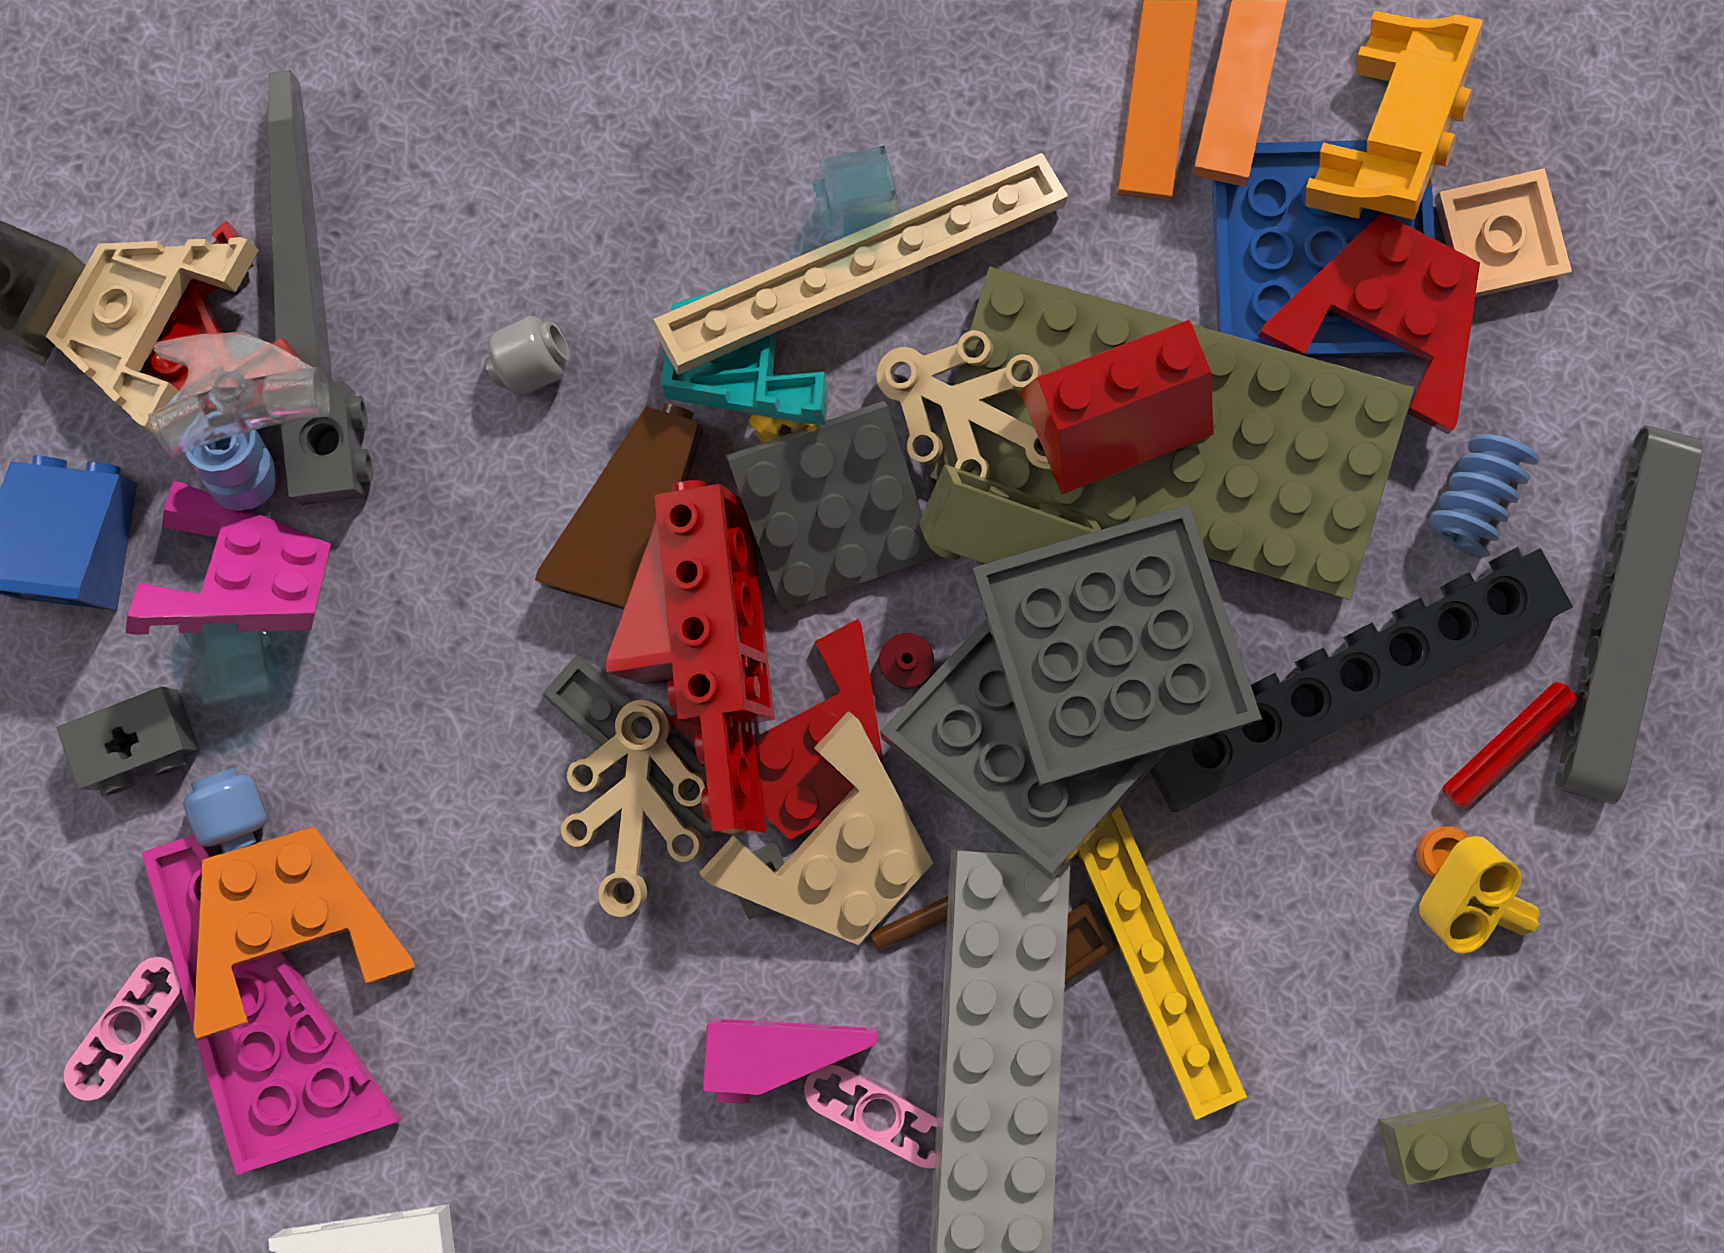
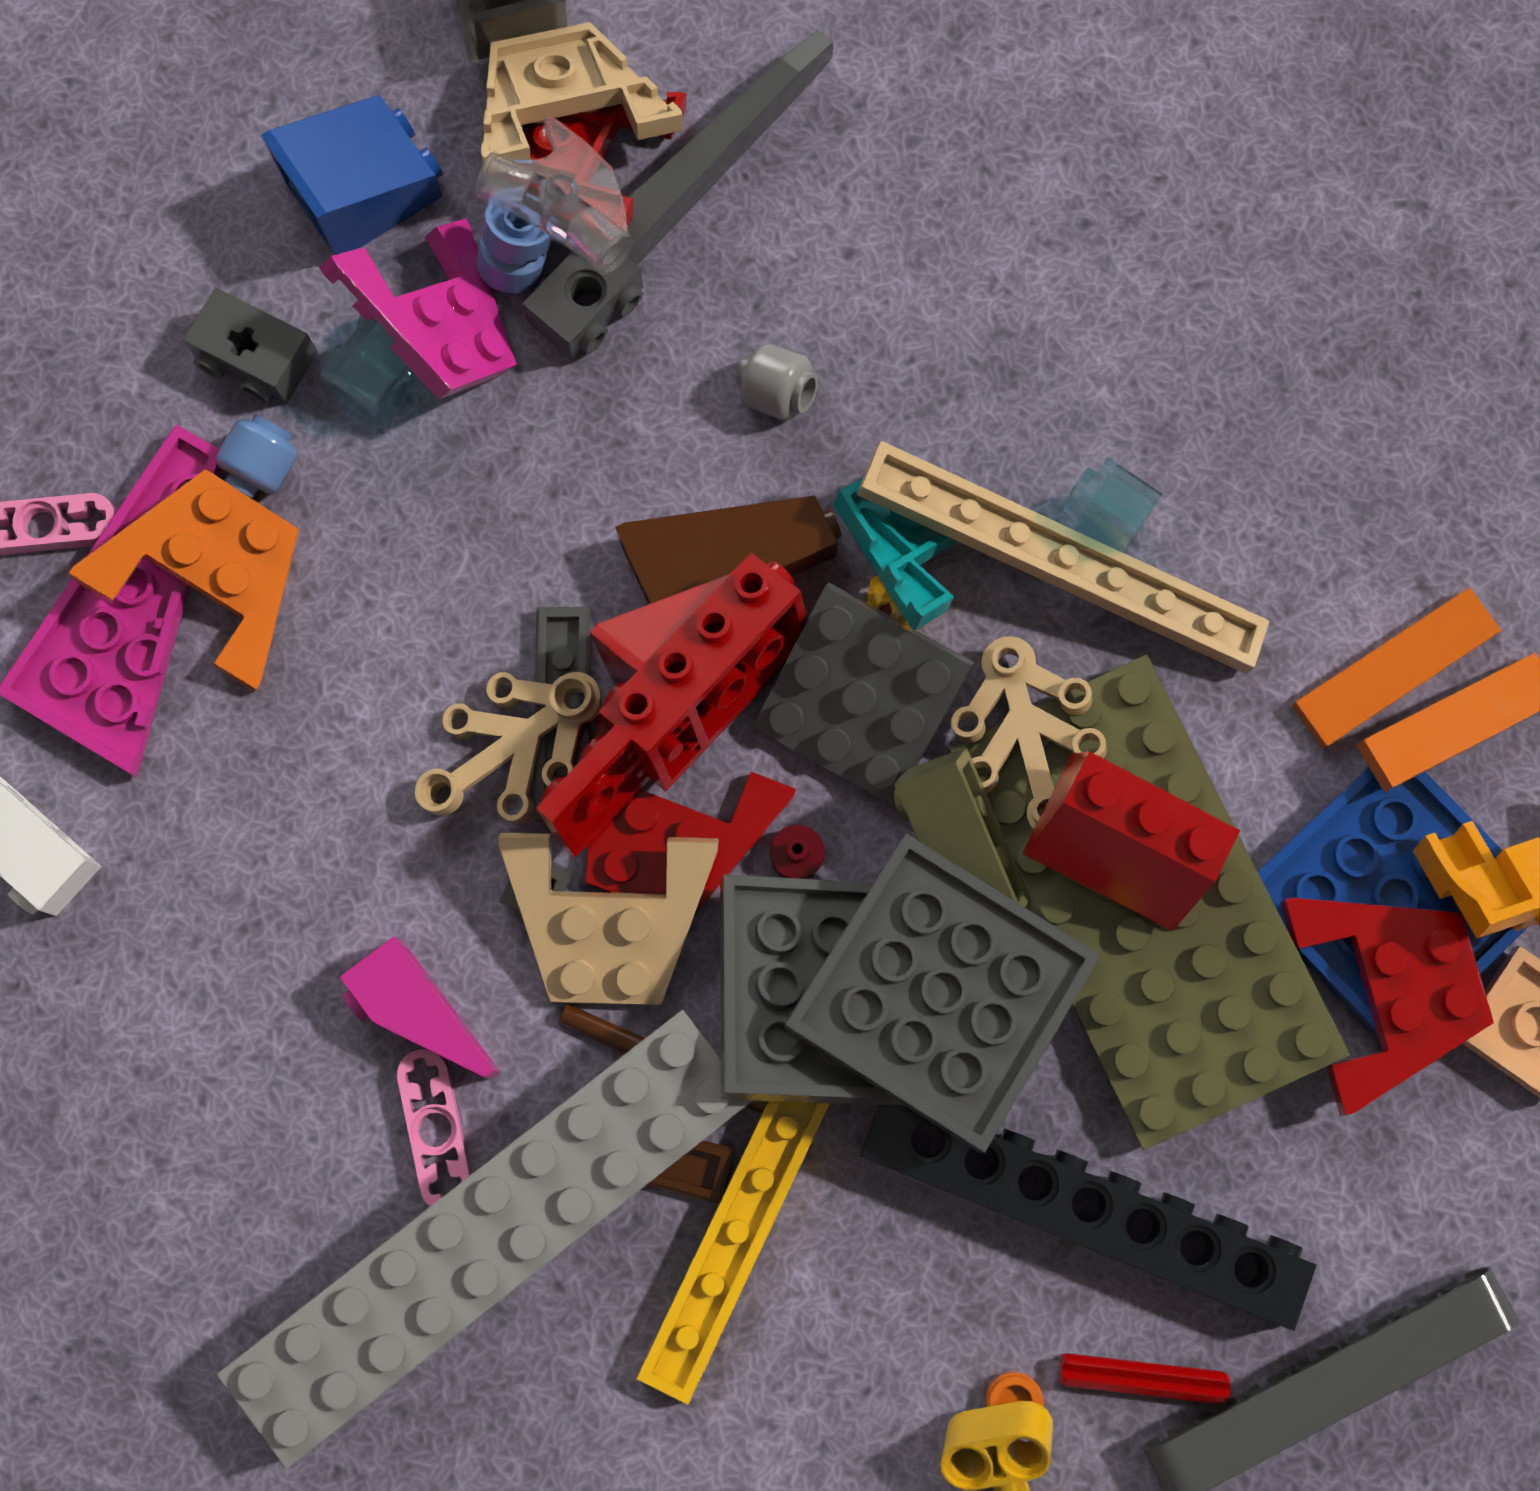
camera: 45 degrees right, 5 degrees down
medium blue piece [1428,434,1540,557] -> none

